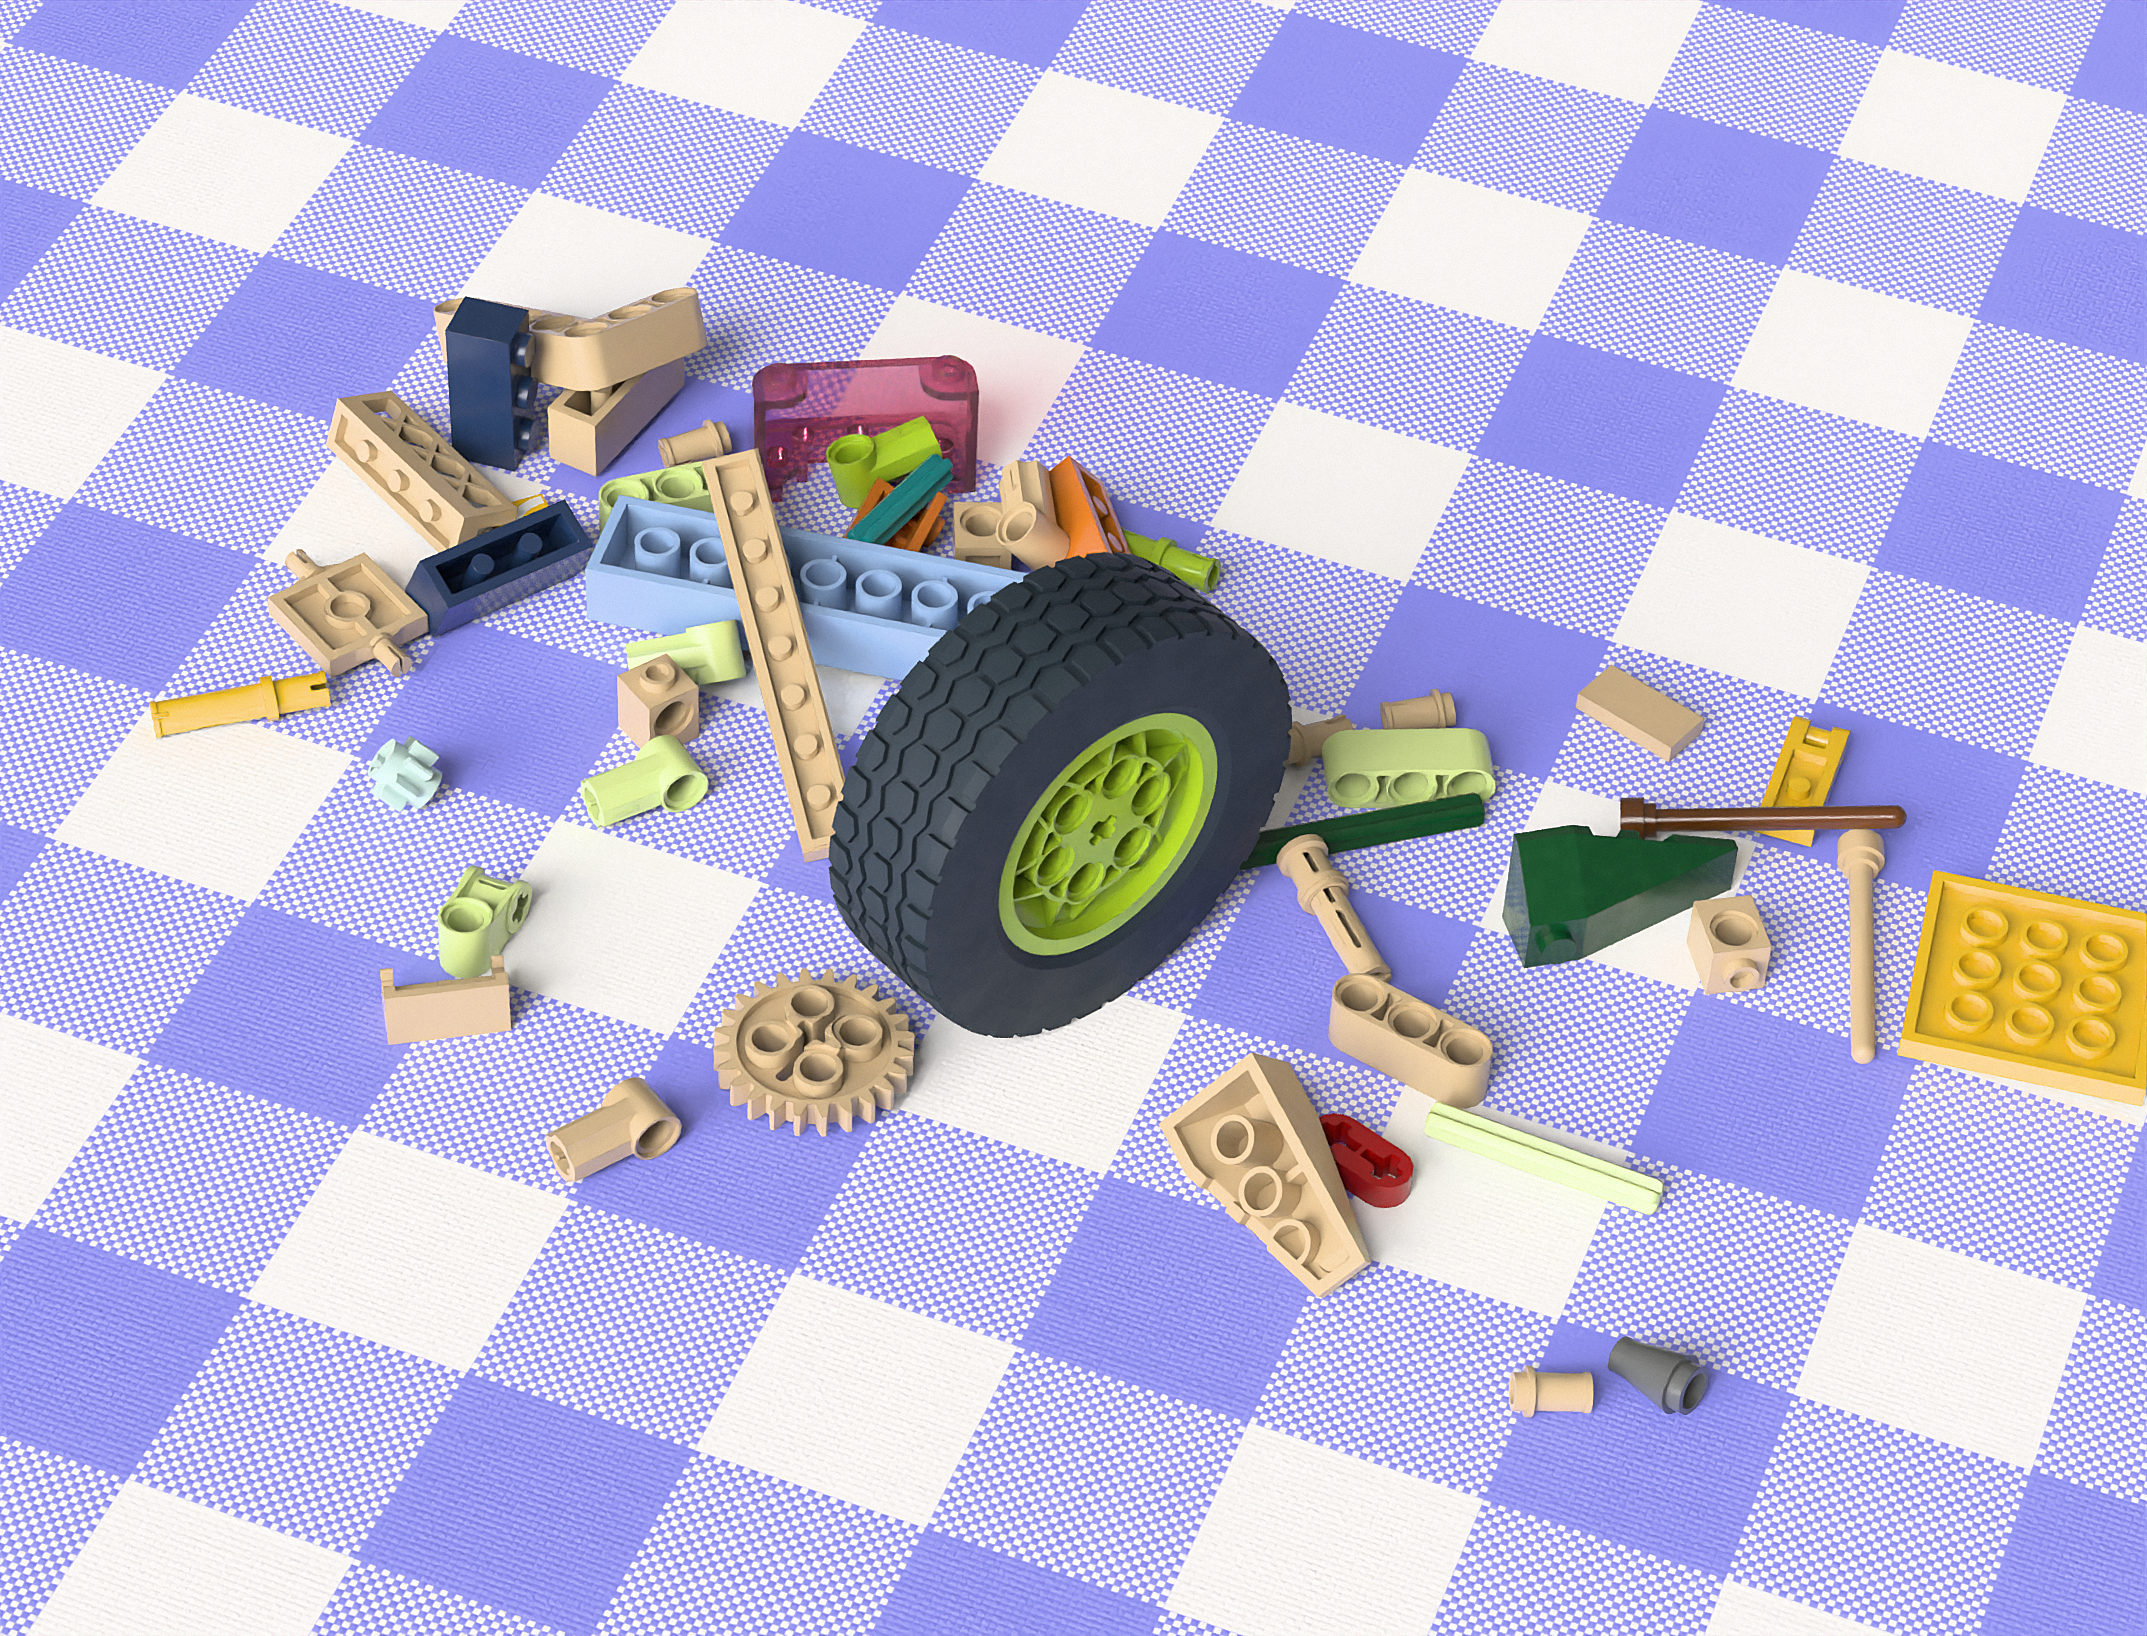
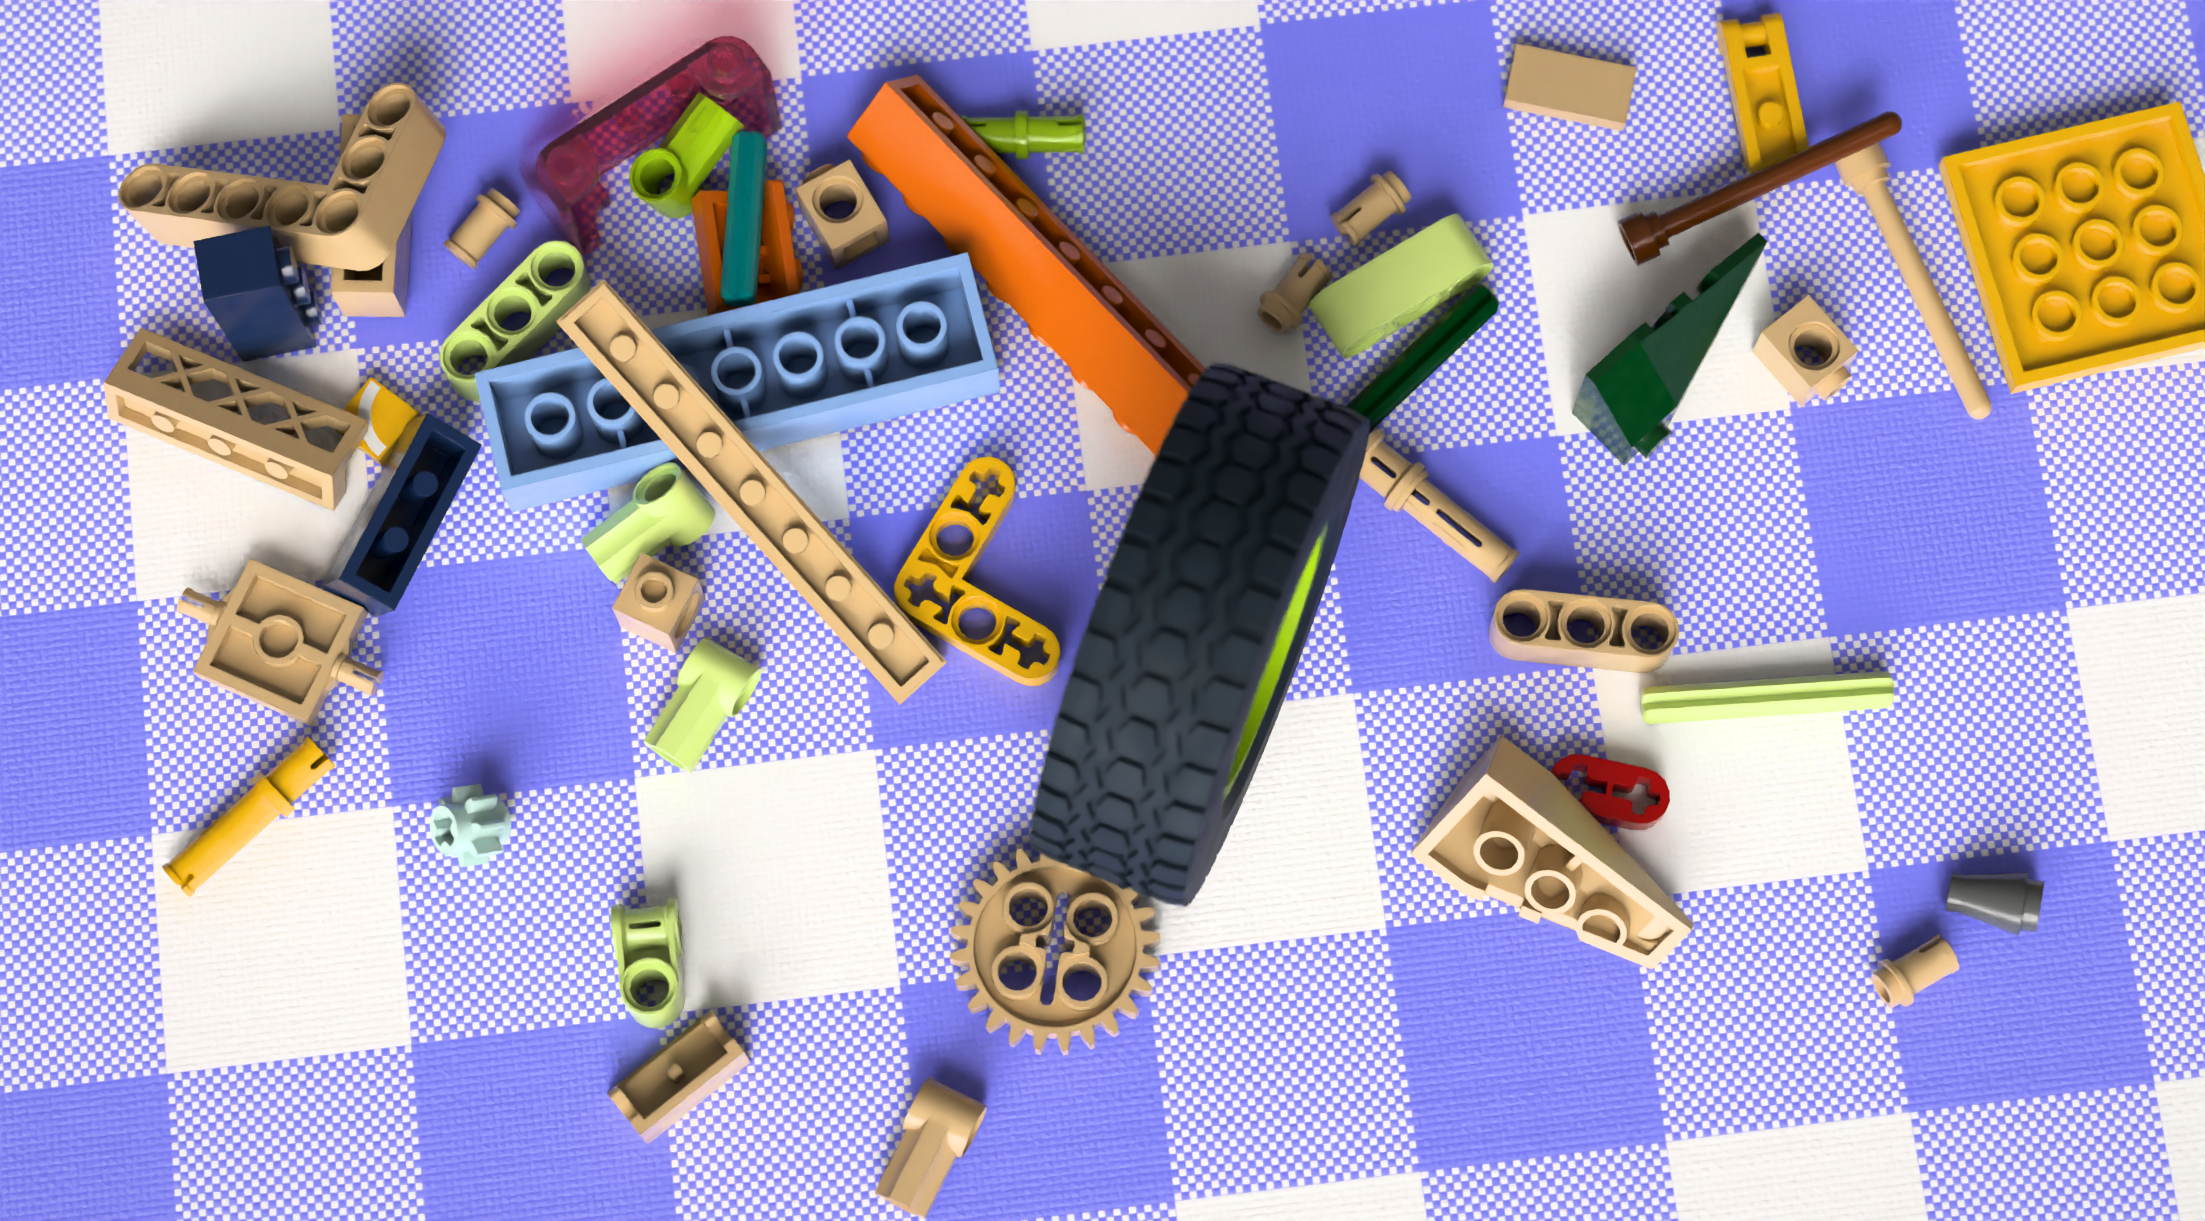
camera: 25 degrees left, 30 degrees up
tan piece [996,460,1070,571] -> none

